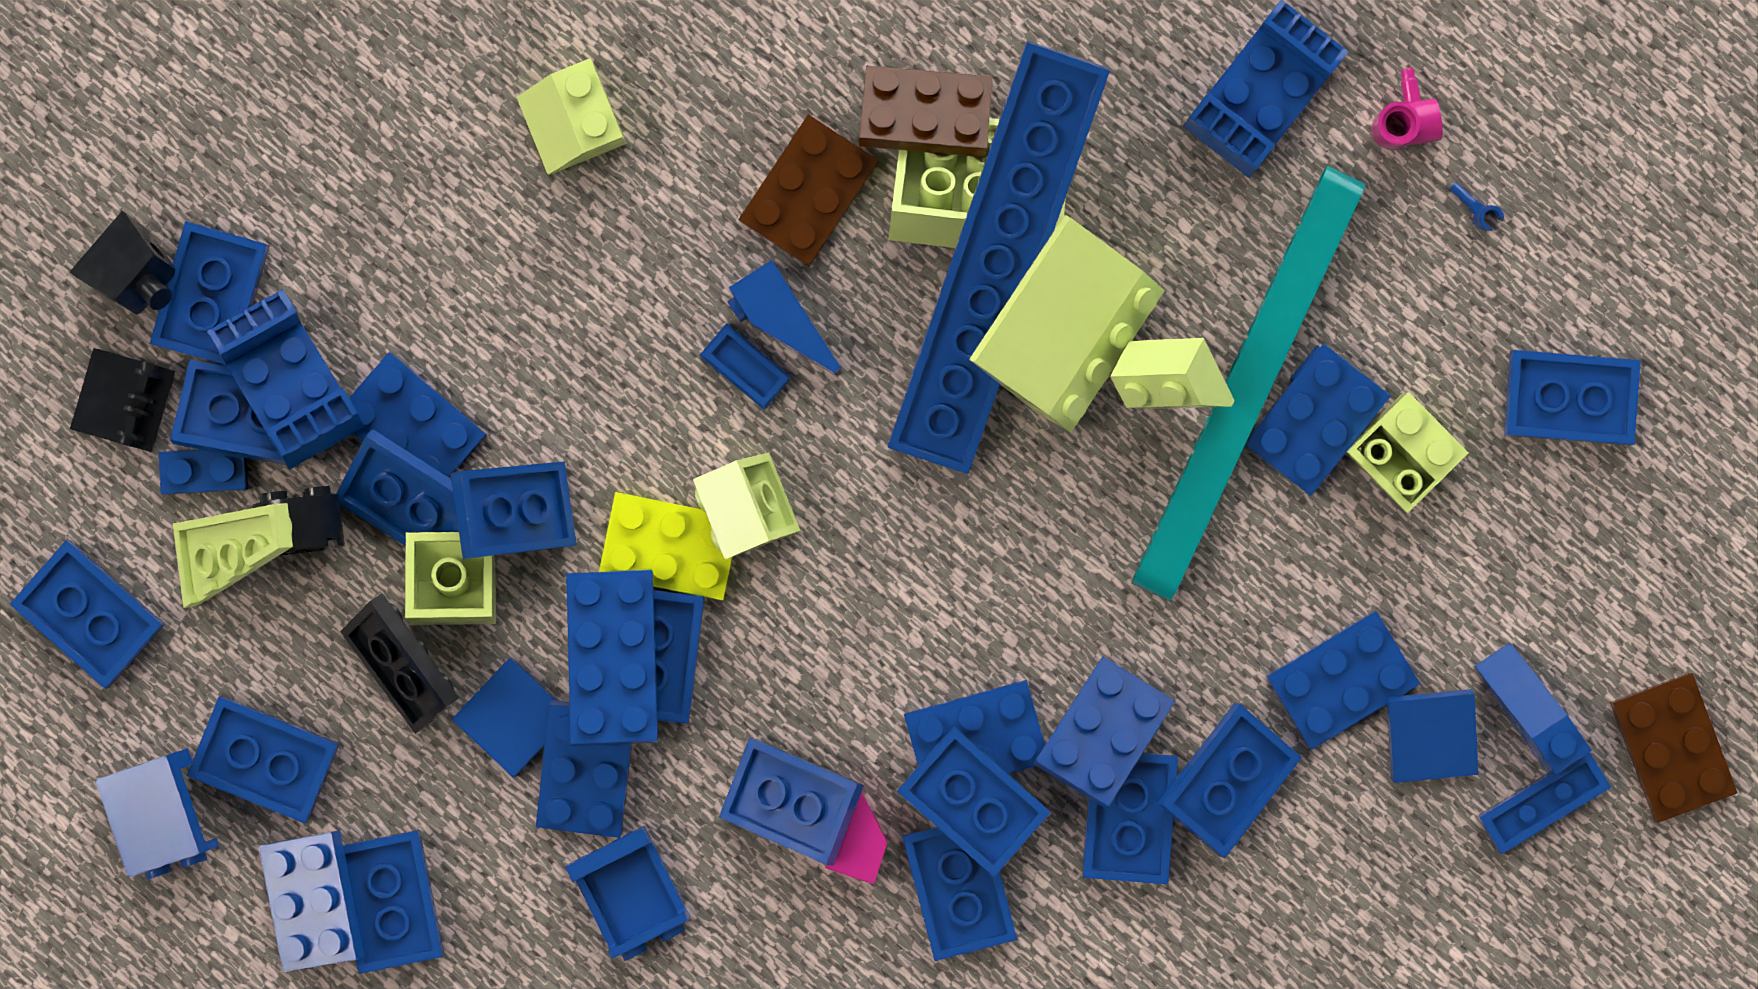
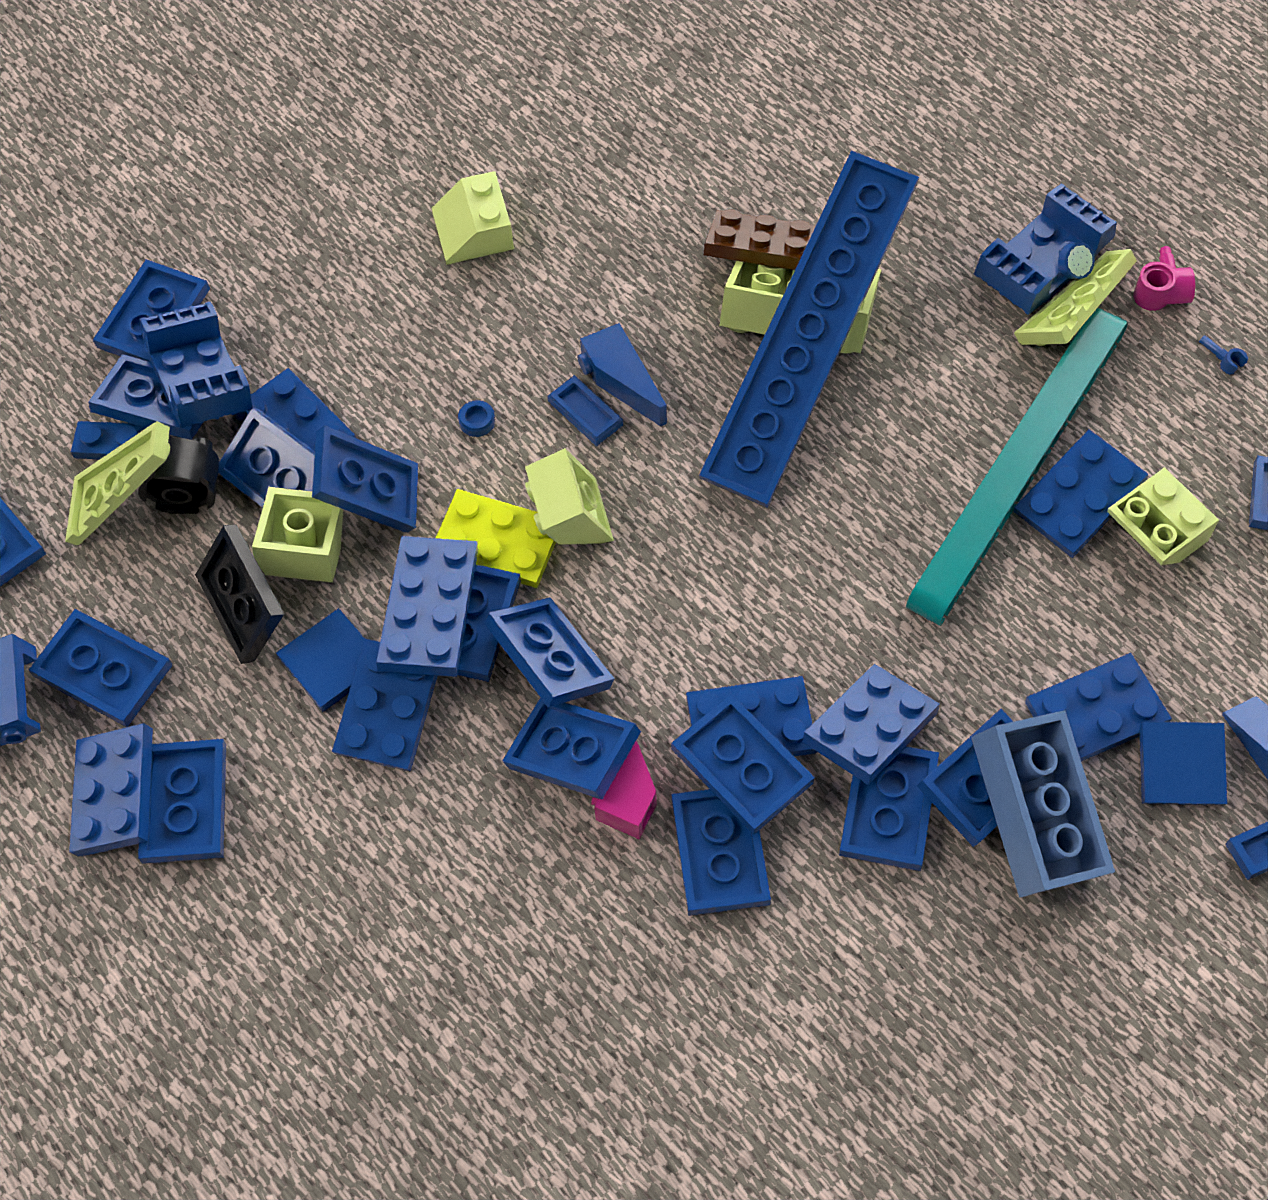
camera: 10 degrees right, 25 degrees down
black torso [70,211,176,315] -> none
black hinge [70,348,176,452] -> none
blue panel [565,825,691,961] -> none
reddish brown plate [738,114,879,267] -> none
yellowish green slope [969,215,1165,432] -> none
yellowish green slope [1110,338,1235,409] -> none
none -> blue tile [458,400,495,437]
none -> blue plate [484,597,615,708]
none -> medium blue brick [971,711,1115,898]
none -> yellowish green wing [1014,249,1137,346]
none -> tile [1058,243,1095,279]

